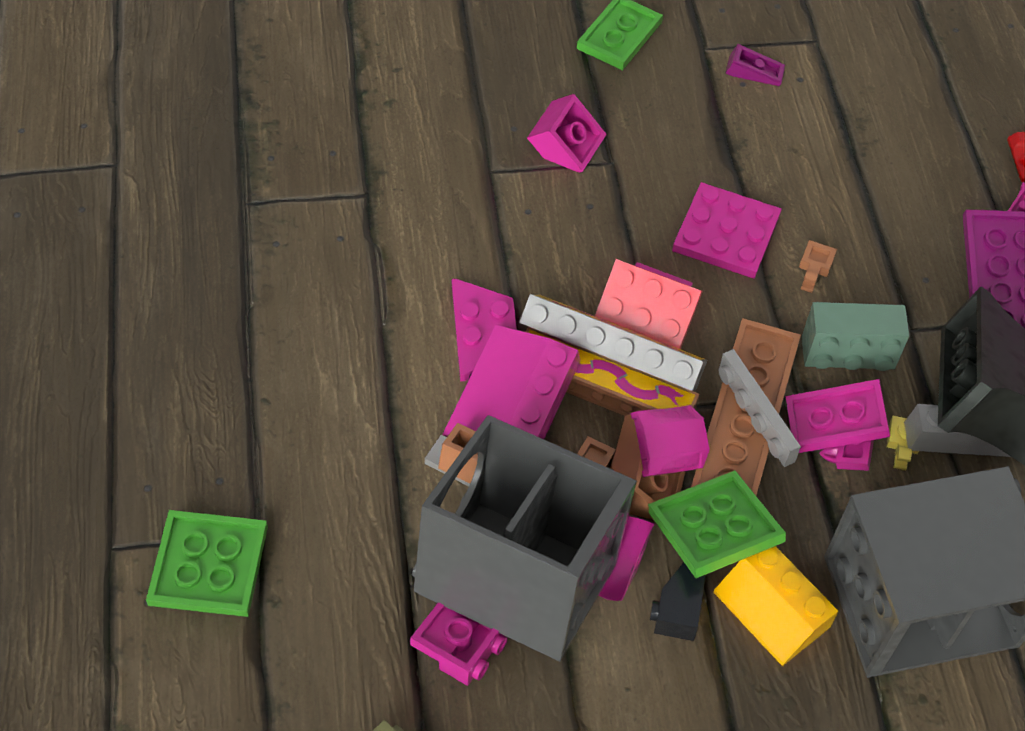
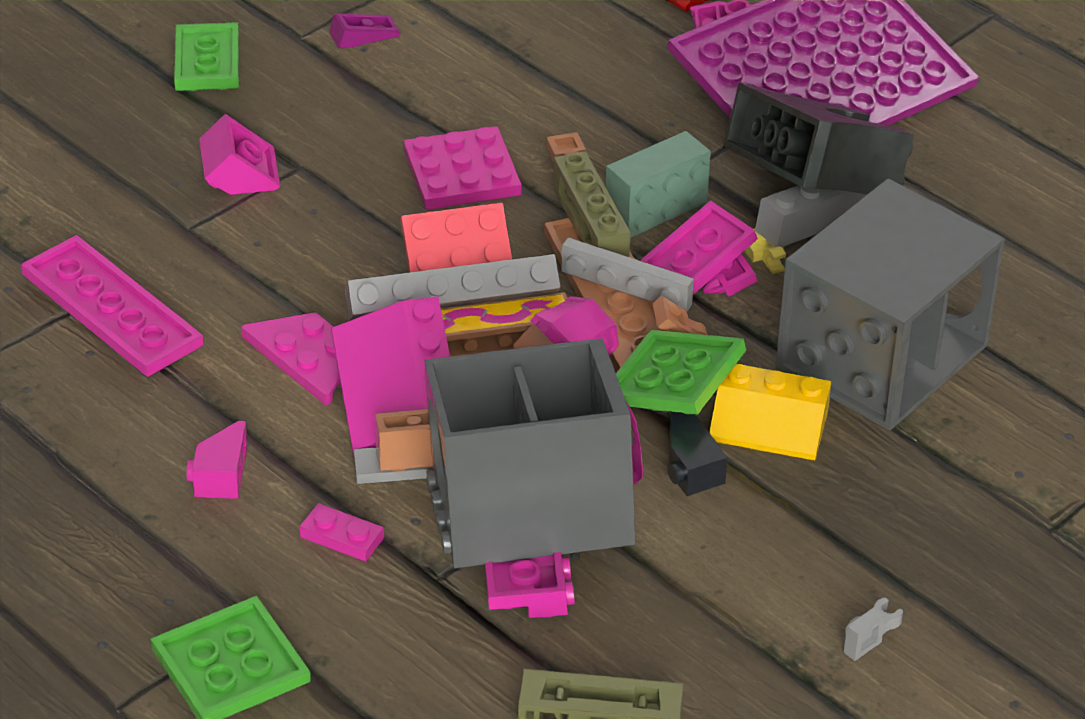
camera: 35 degrees left, 15 degrees down
none -> dark pink plate [21,235,203,377]
none -> dark pink slope [187,421,248,499]
none -> dark pink plate [300,503,384,562]
none -> olive brick [553,151,631,257]
none -> nougat plate [652,296,708,335]

